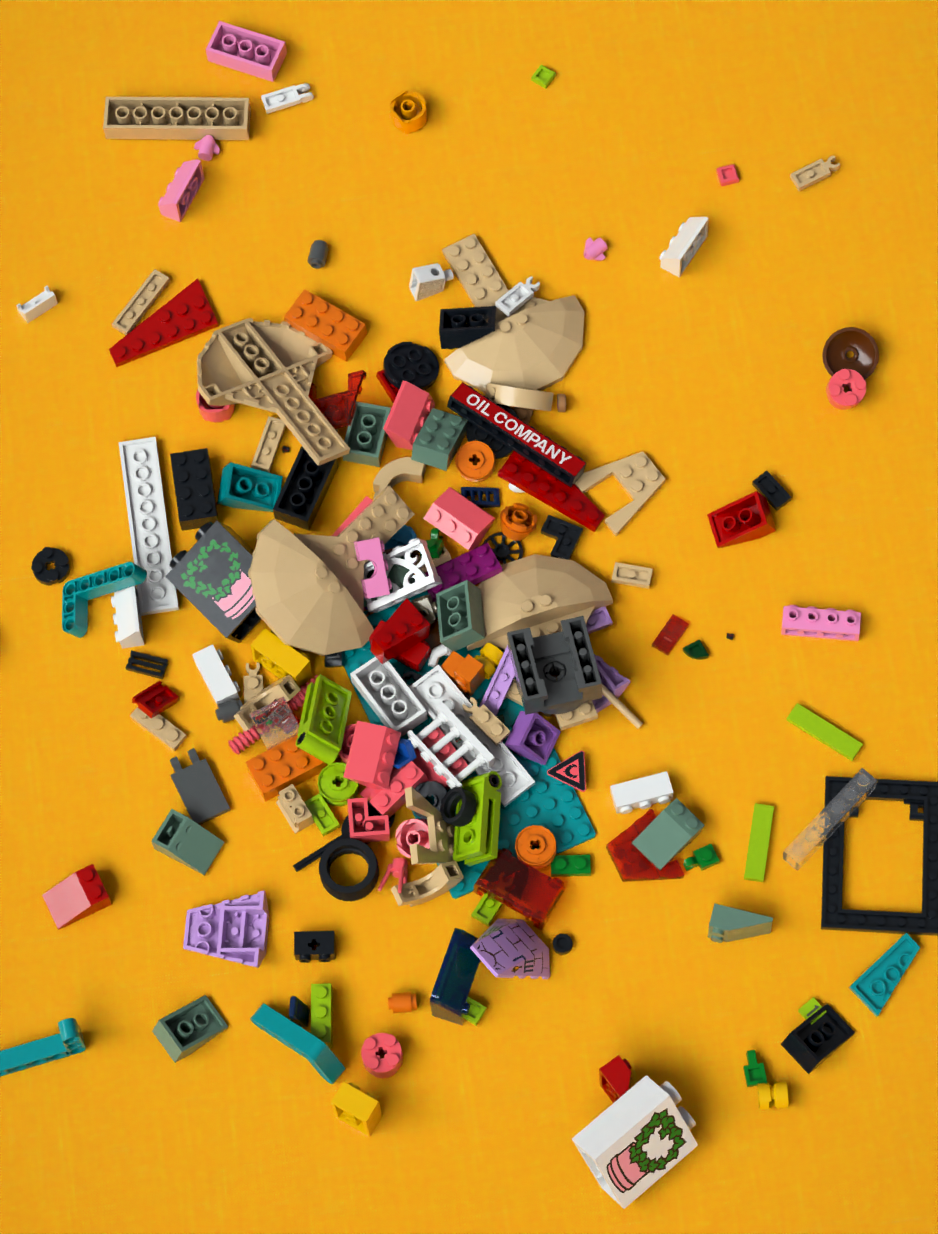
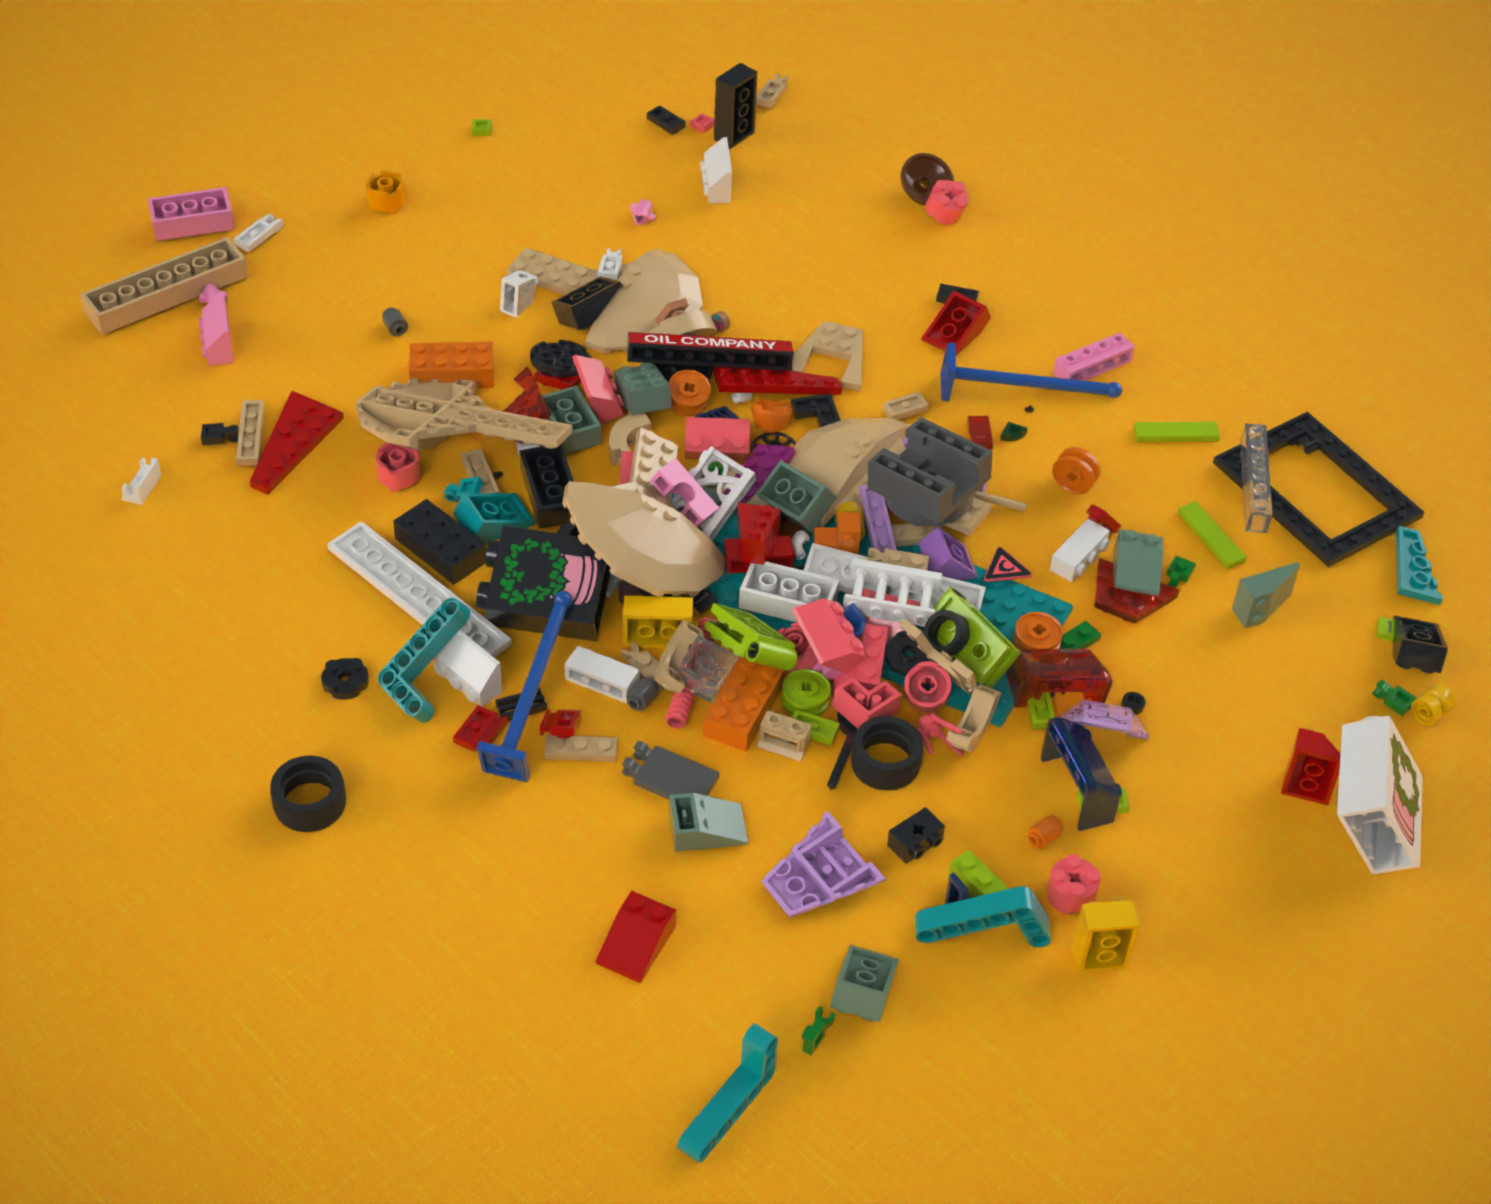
camera: 45 degrees left, 20 degrees down
none -> black plate [201,423,239,445]
none -> teal plate [444,477,483,502]
none -> red plate [453,705,508,752]
none -> blue piece [477,591,573,782]
none -> black plate [647,105,686,135]
none -> nougat plate [656,298,689,325]
none -> black brick [714,62,758,149]
none -> green plate [801,1006,835,1056]
none -> blue piece [940,343,1122,401]
none -> orange wheel [1052,447,1101,494]
none -> red plate [1086,504,1121,535]

